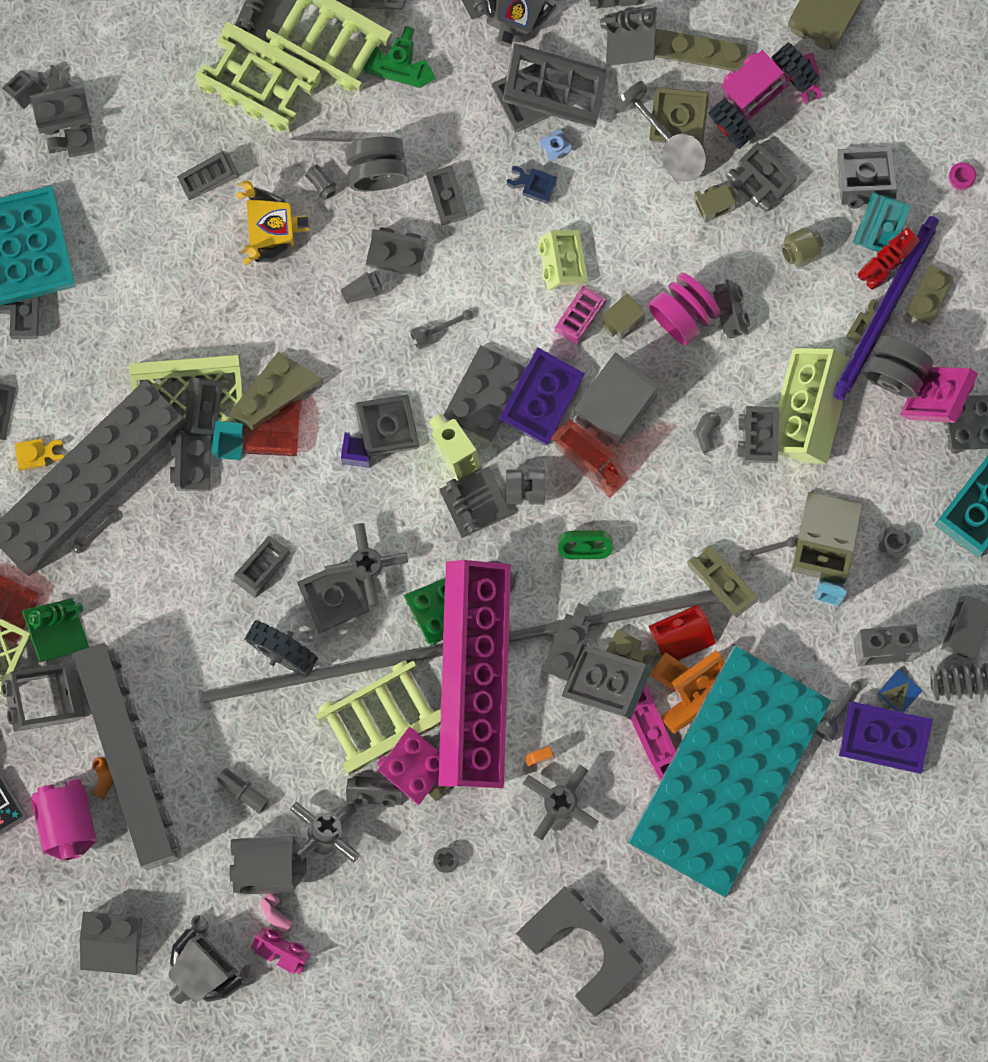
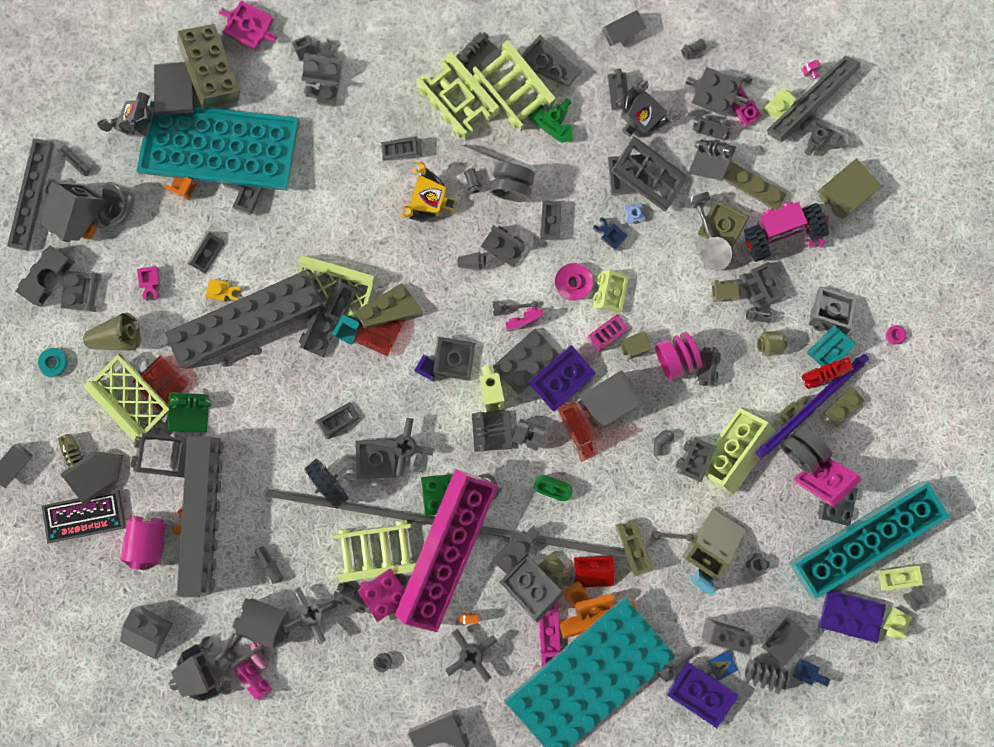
camera: 20 degrees right, 5 degrees up
none -> dark grey plant [215,633,263,670]
none -> dark pink slope [506,307,543,332]
none -> dark pink dish [555,263,593,301]
none -> dark grey pin [746,307,772,323]

